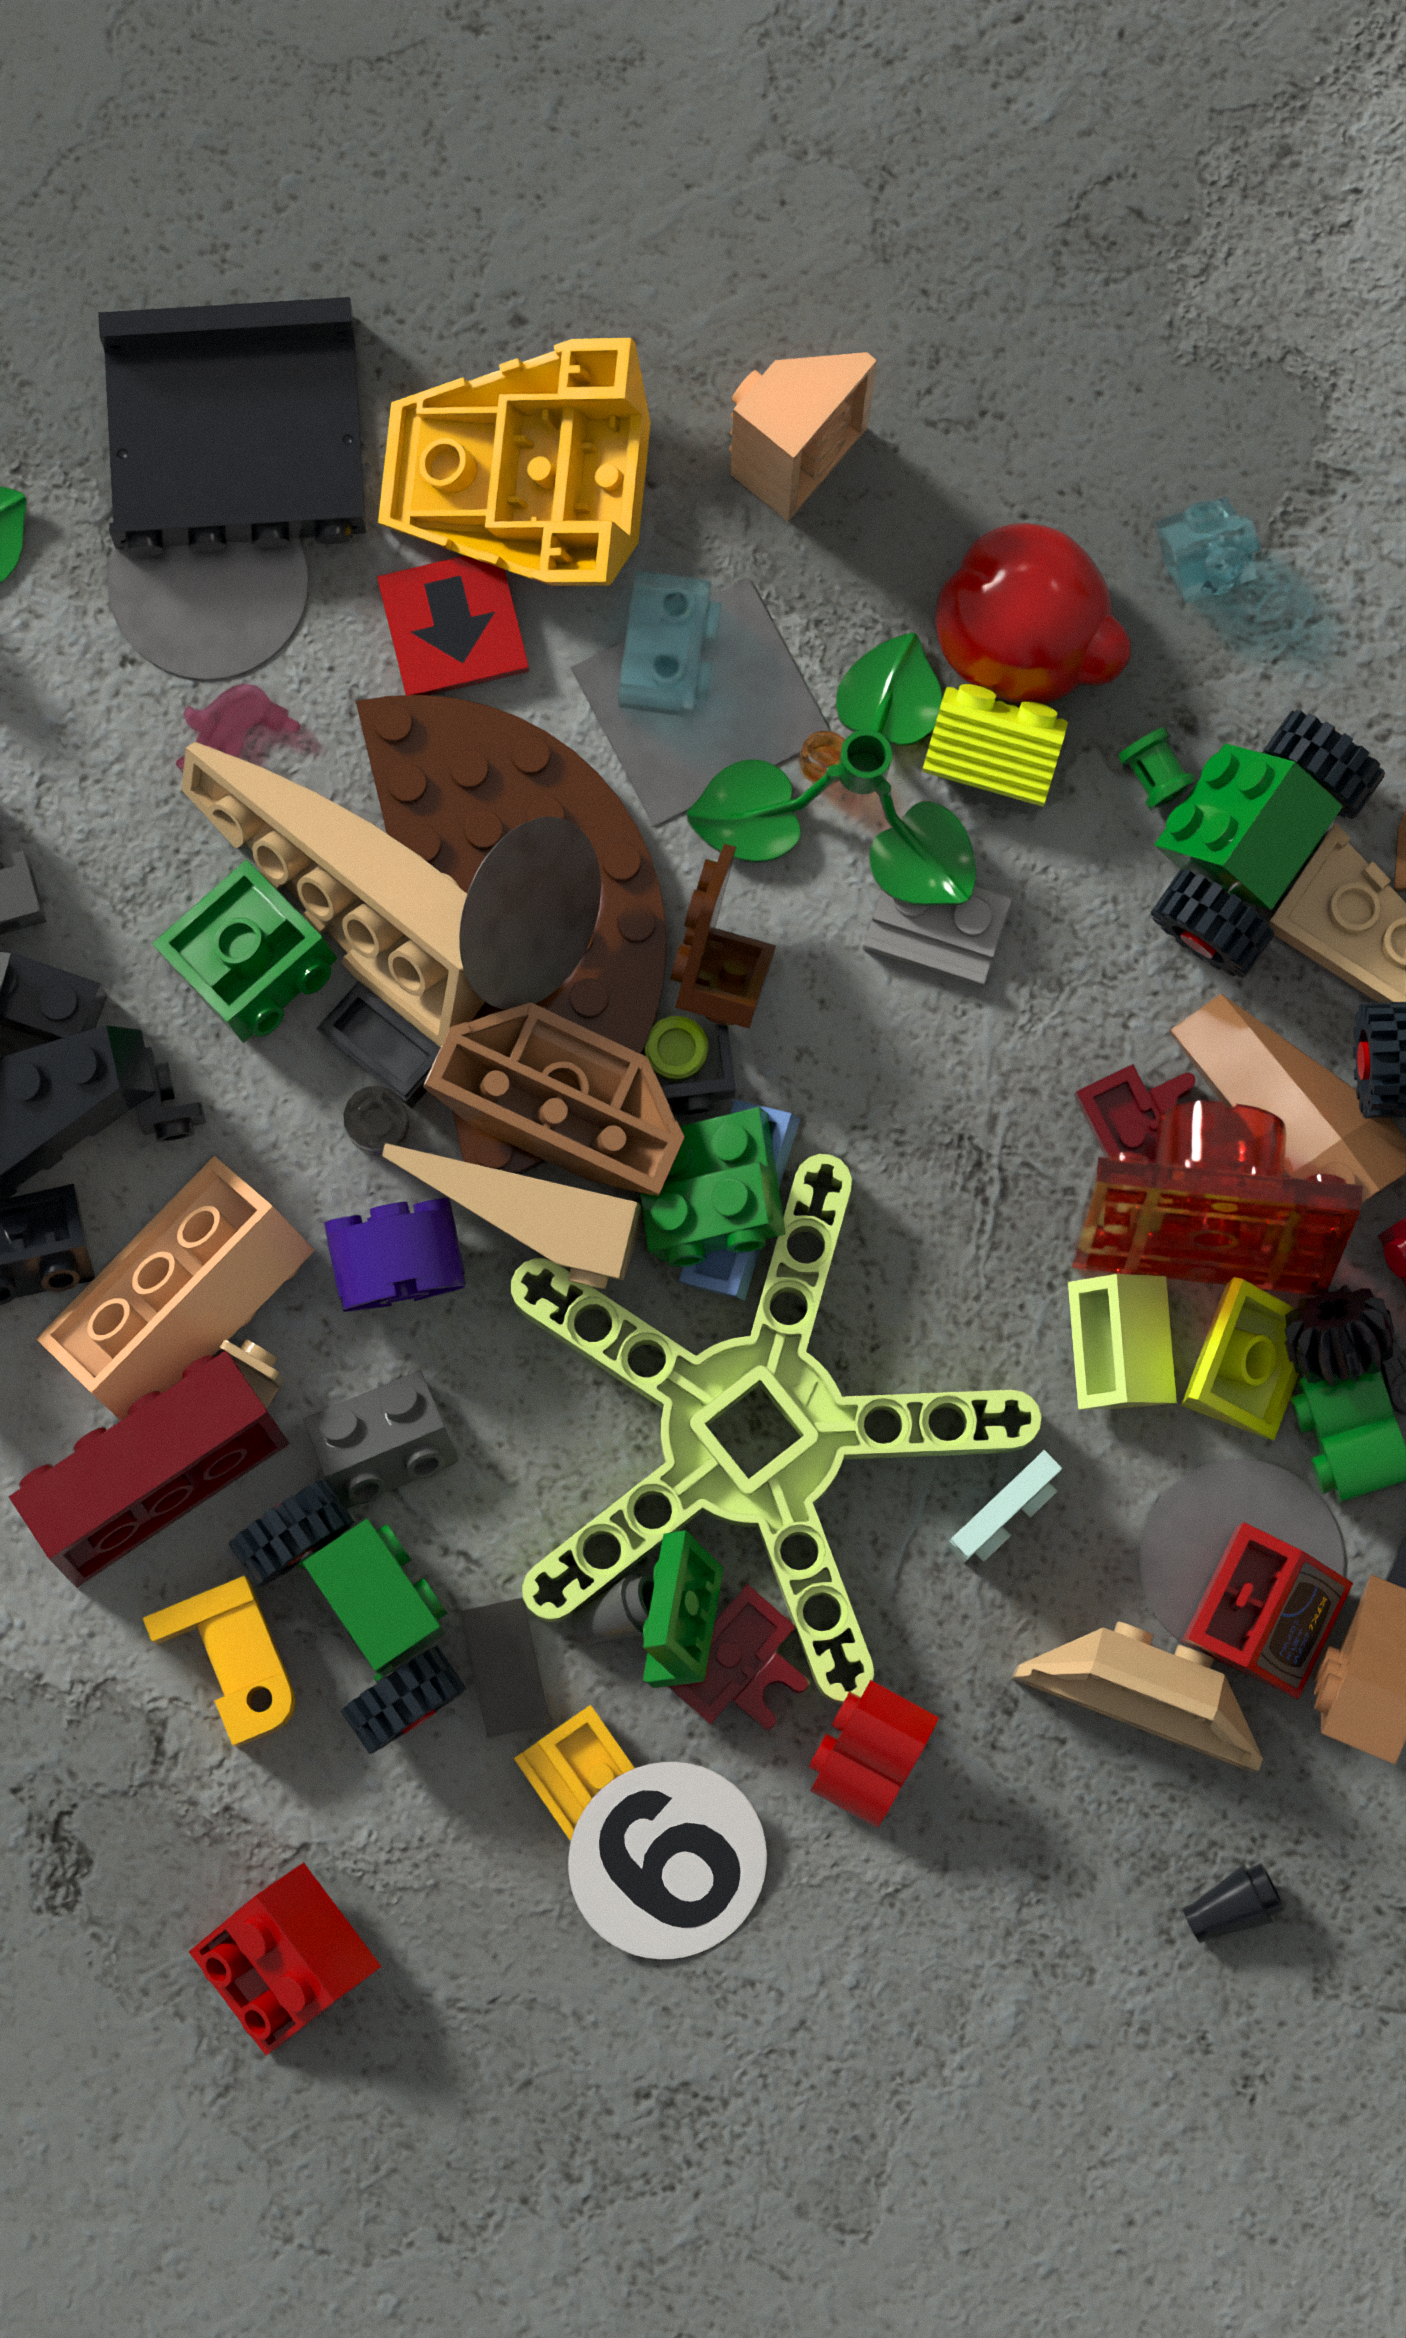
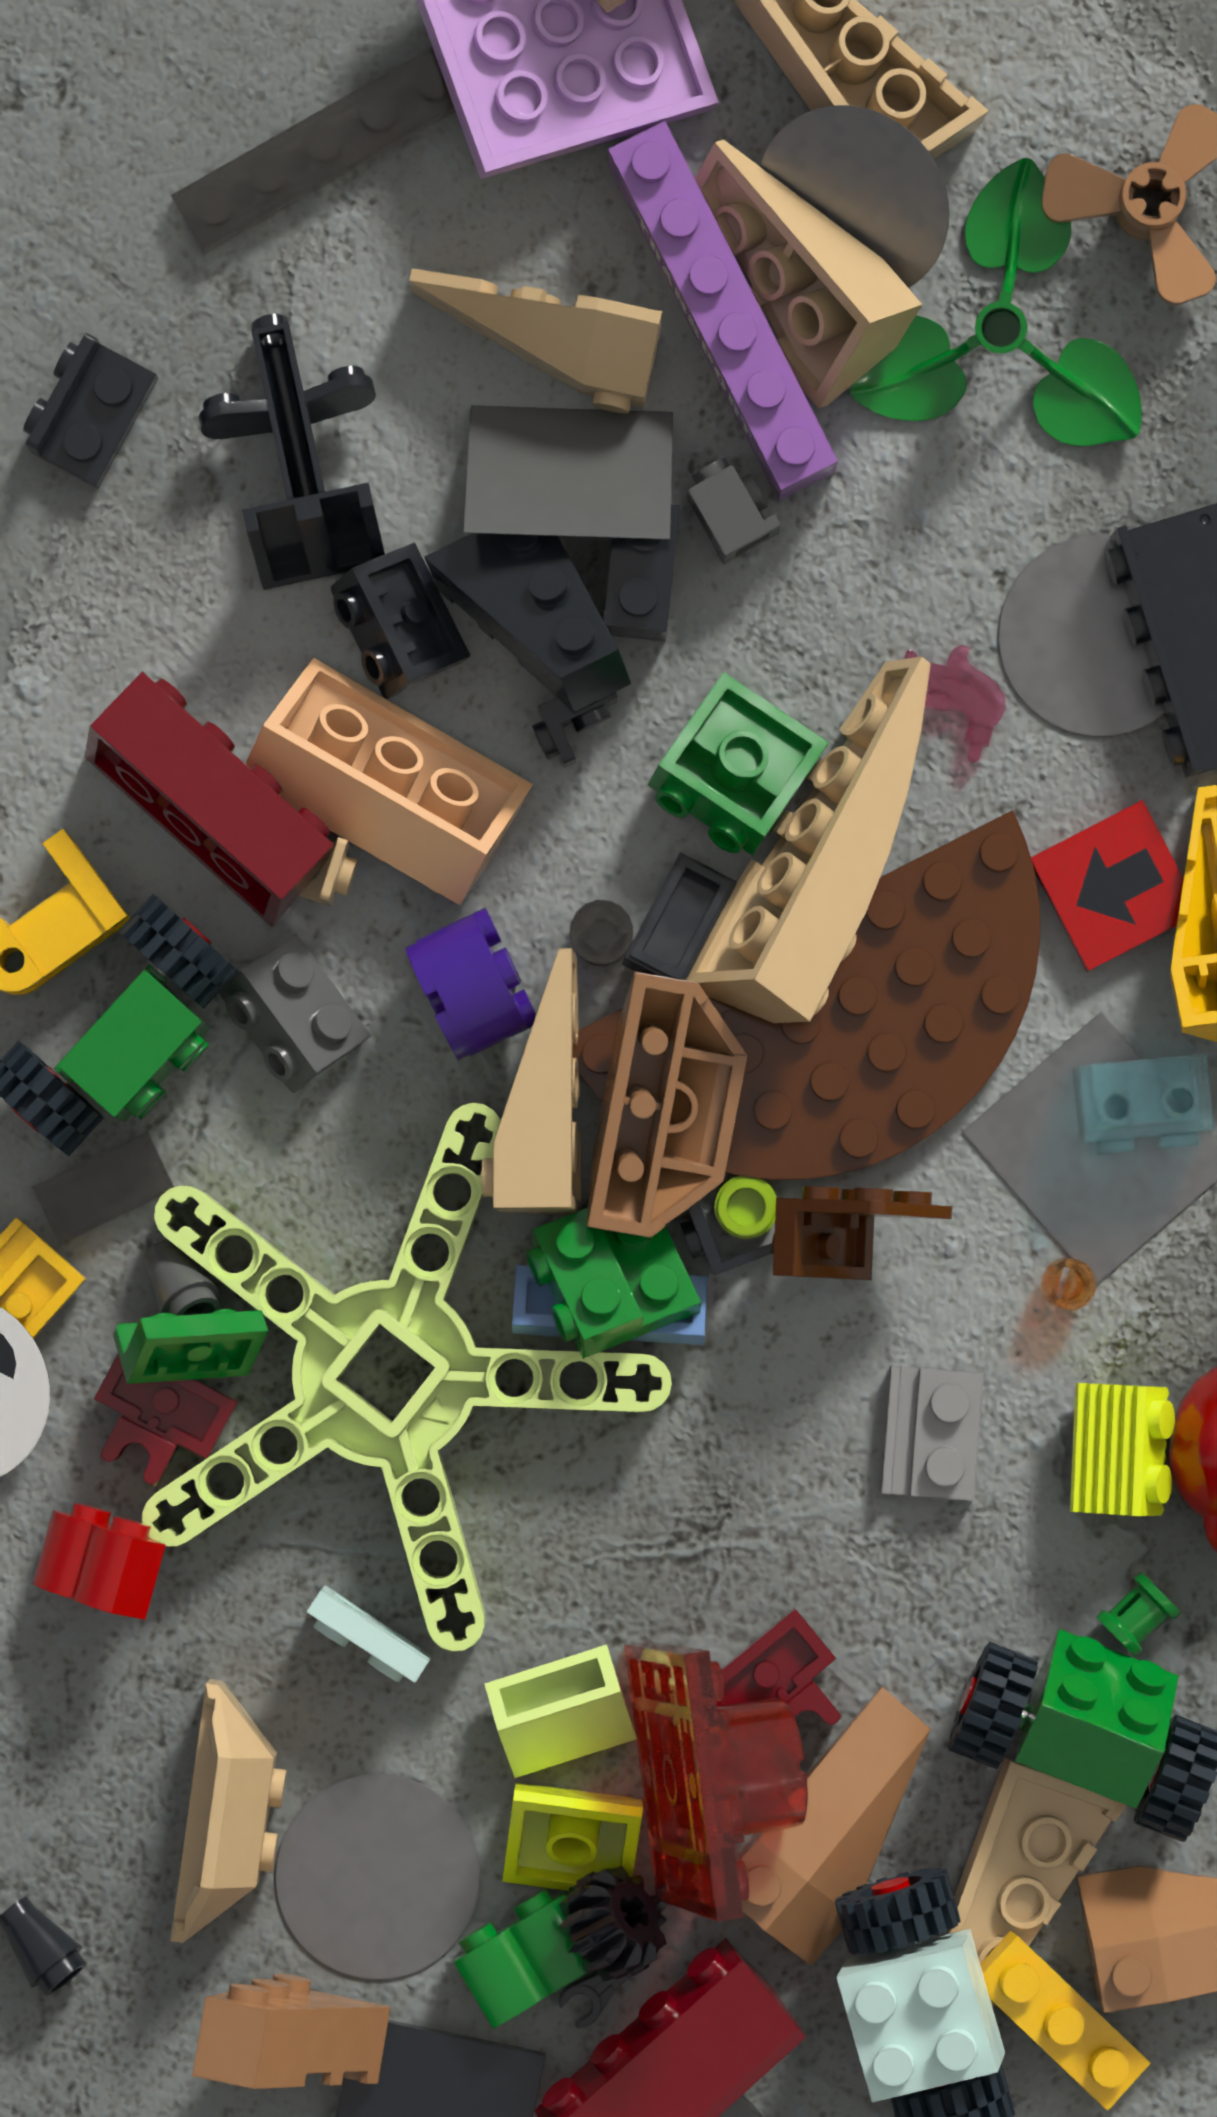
camera: 75 degrees right, 5 degrees up
flat silver sticker [459,817,601,1009] -> none
green plant [687,633,976,906] -> none
red slope [1181,1522,1353,1700] -> none

